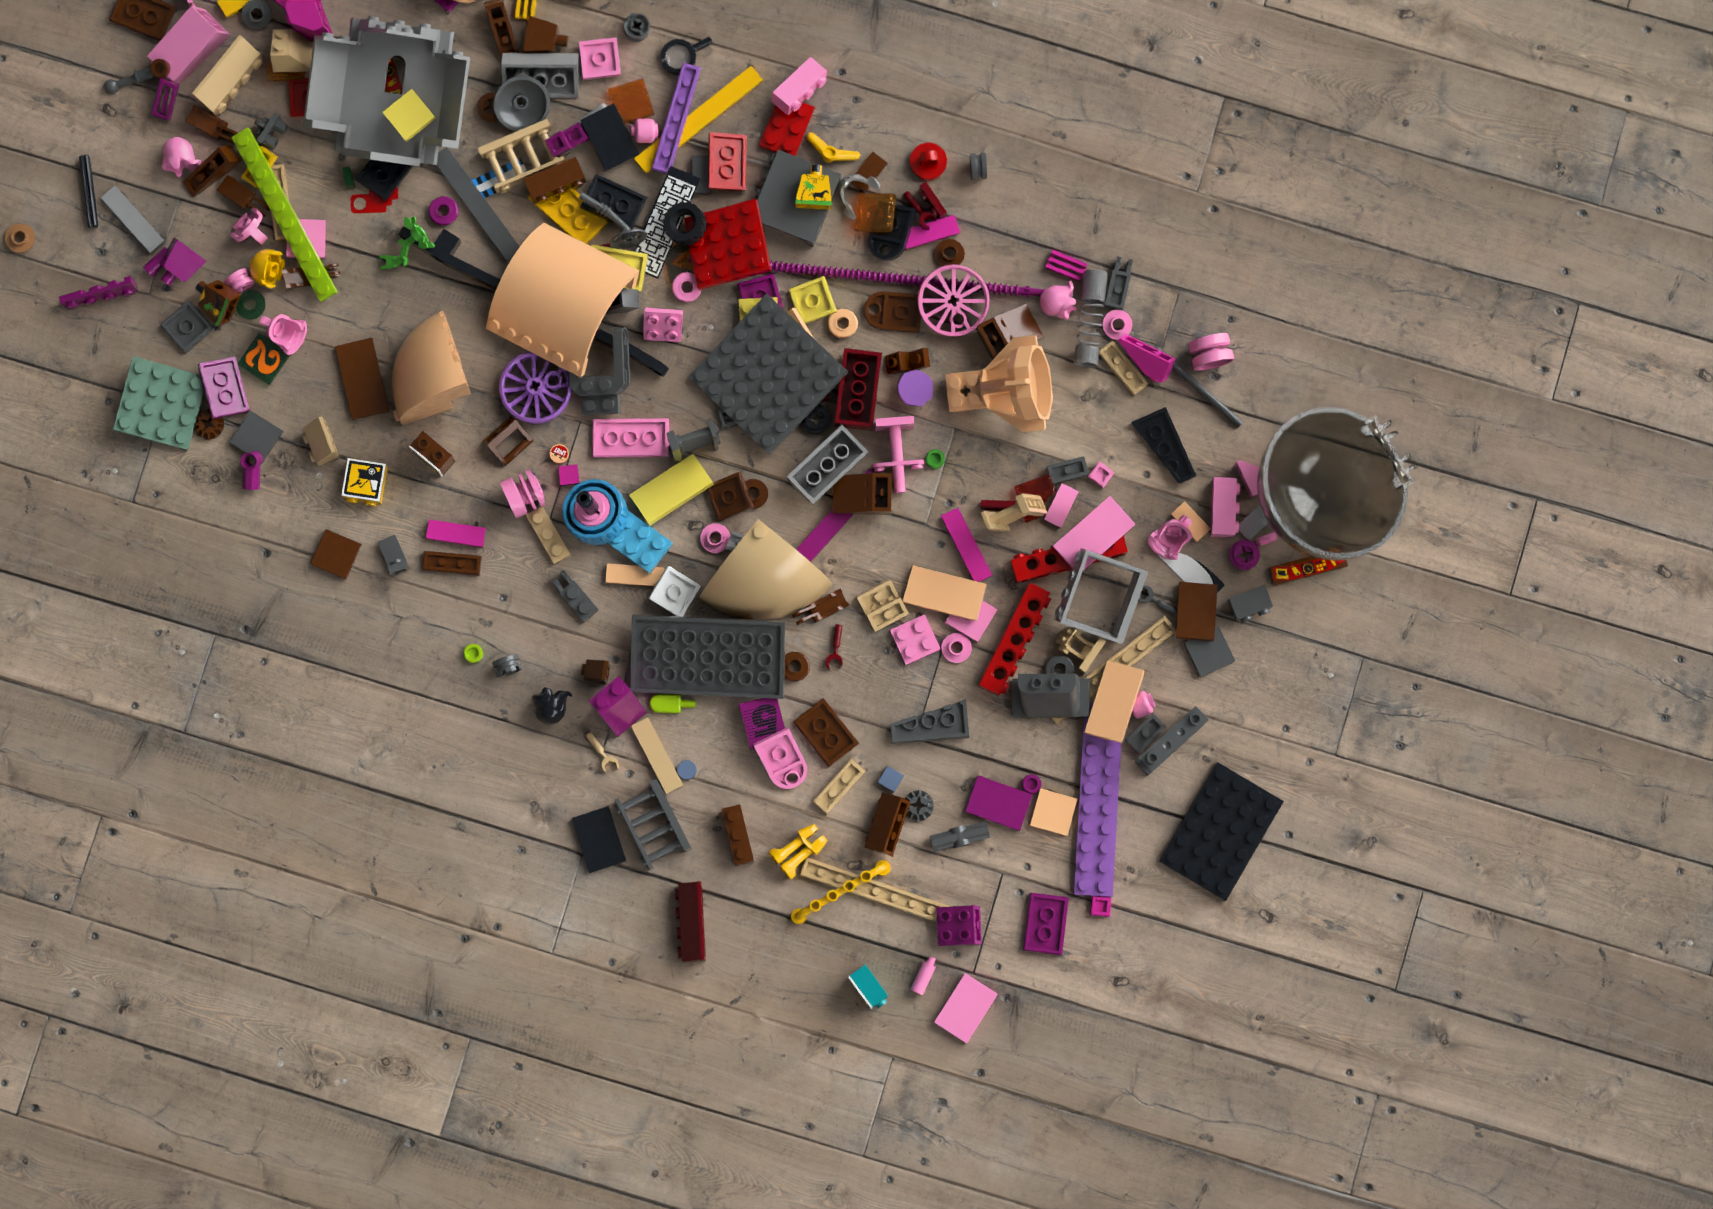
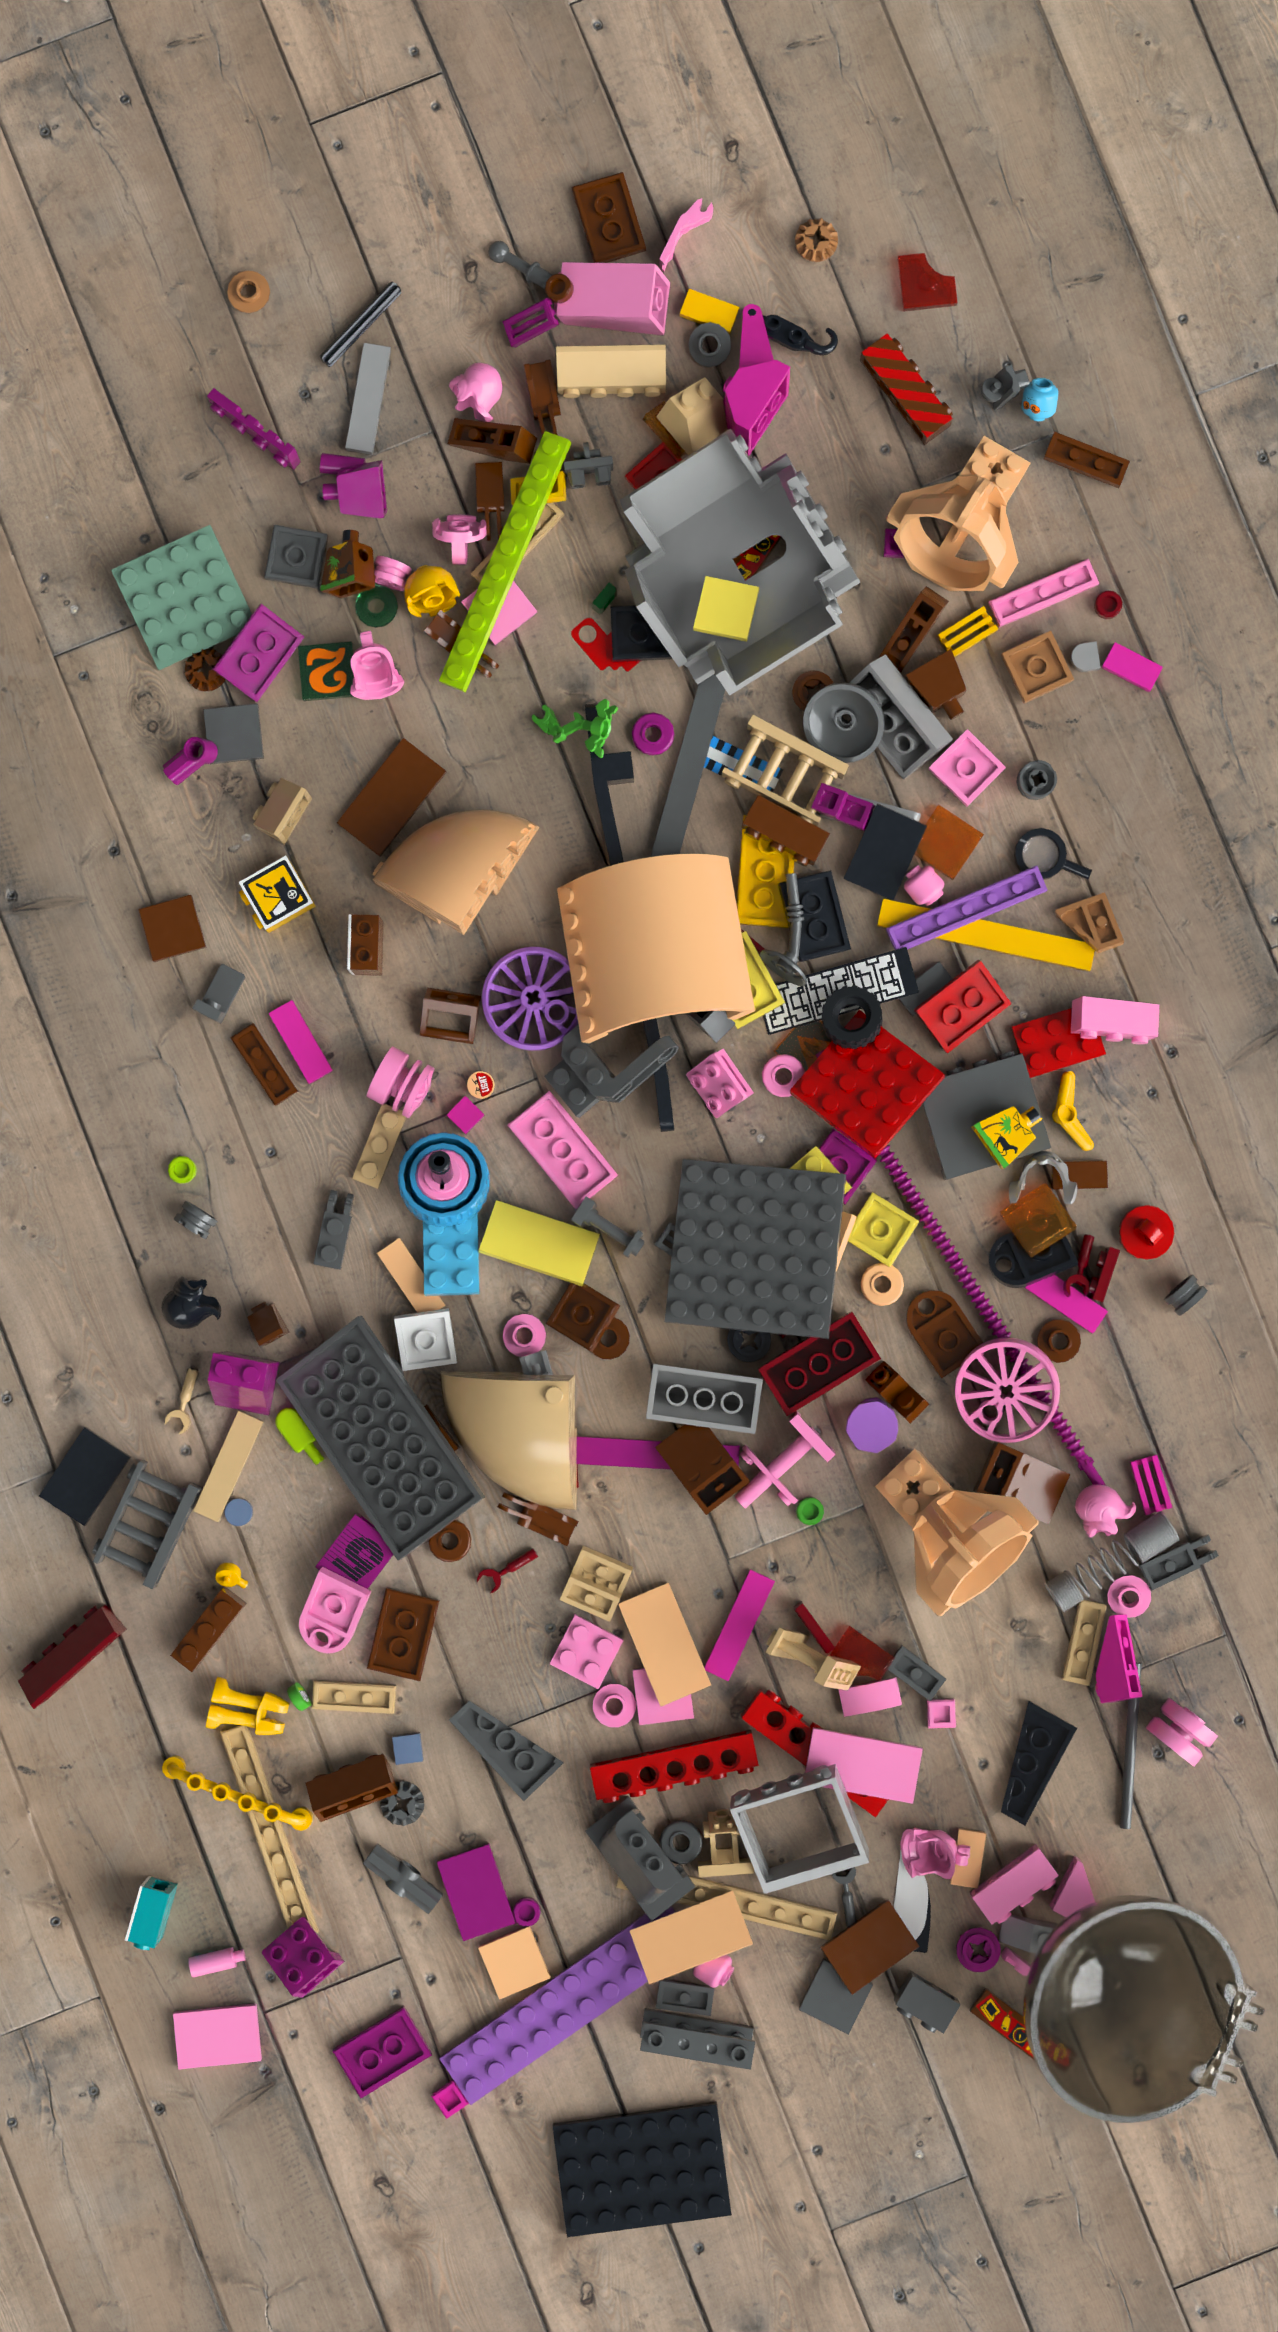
camera: 60 degrees right, 5 degrees up
none -> yellow piece [215,1563,248,1589]
none -> bright green tile [287,1682,312,1711]
none -> medium nougat wing [1055,892,1124,953]

